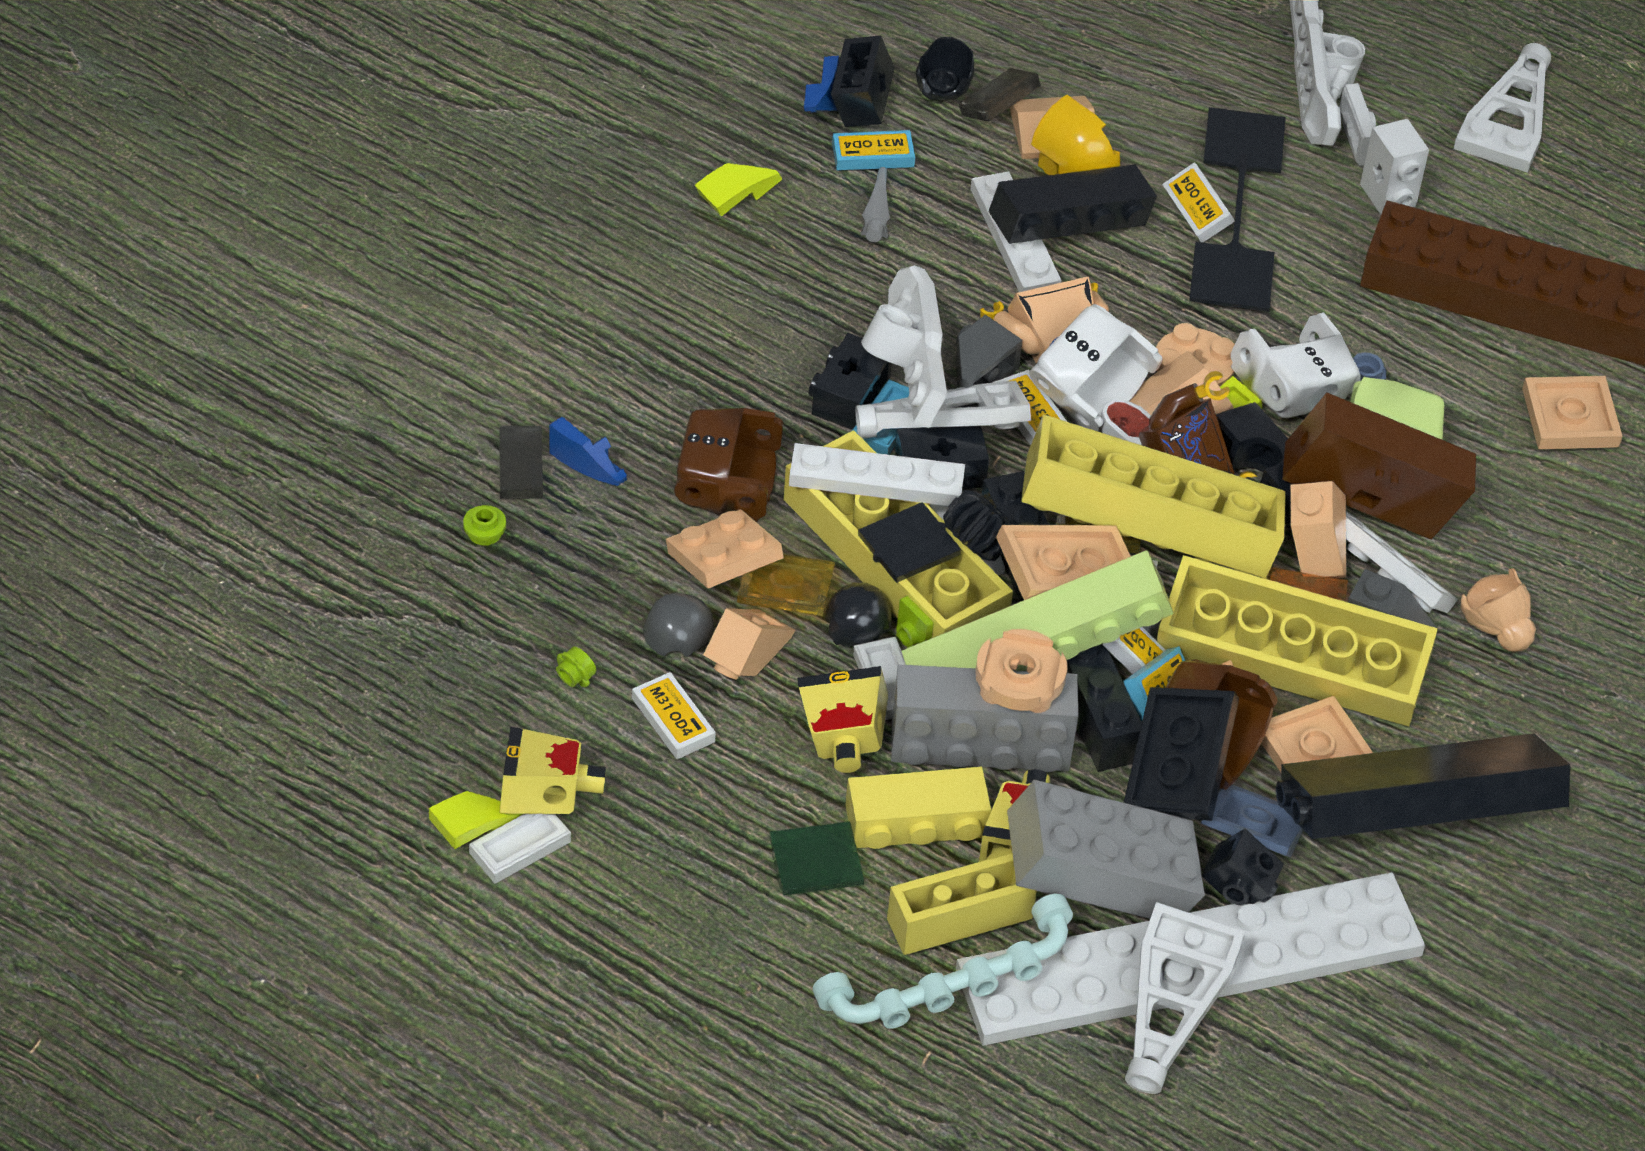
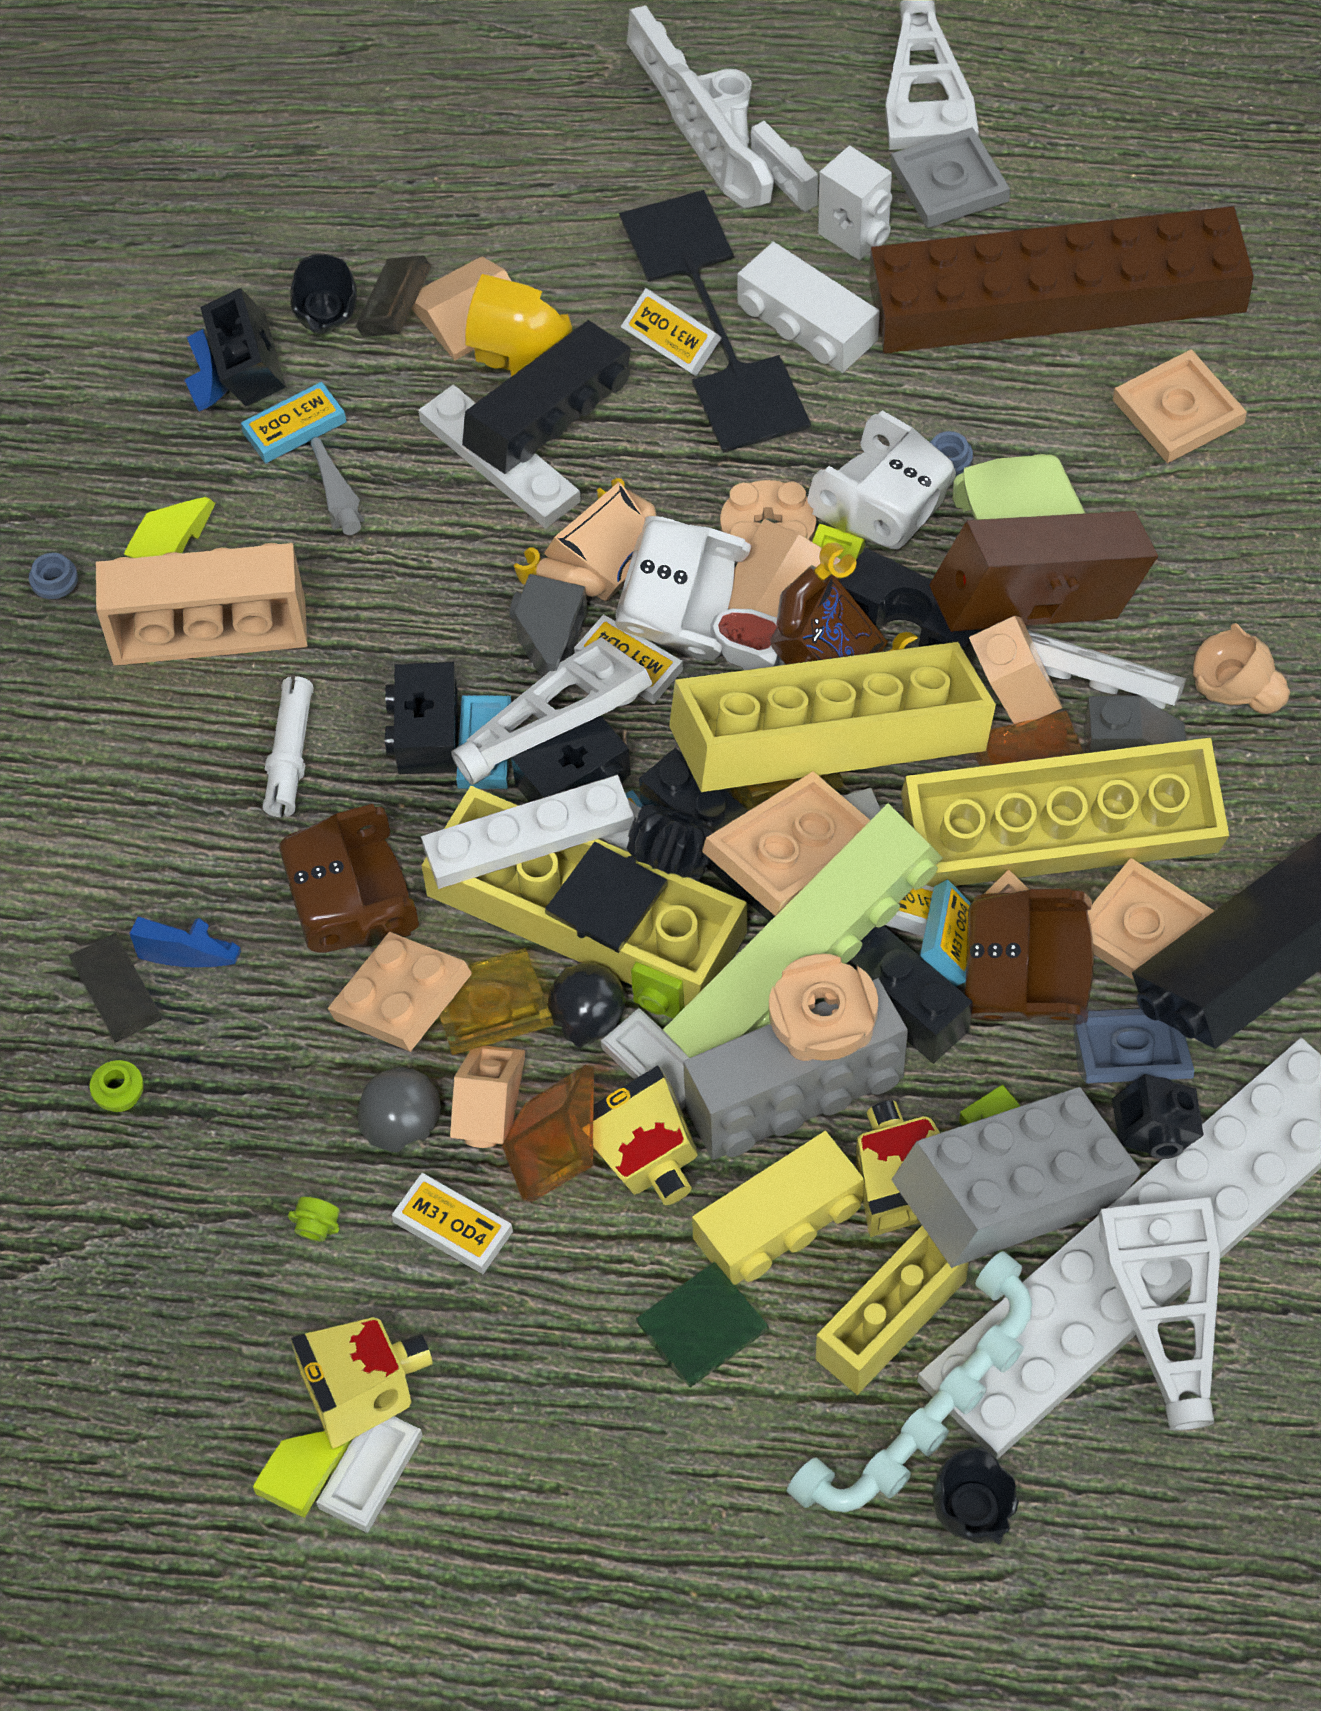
camera: 20 degrees left, 10 degrees up
white piece [861,265,947,428] -> none
black tile [1123,687,1239,821] -> none
none -> sand blue plate [29,553,78,599]
none -> light nougat brick [96,543,307,666]
none -> white pin [263,676,314,817]
none -> clear orange slope [502,1065,594,1203]
none -> white brick [737,241,879,373]
none -> light grey plate [890,127,1010,228]
none -> black hair [932,1447,1019,1545]

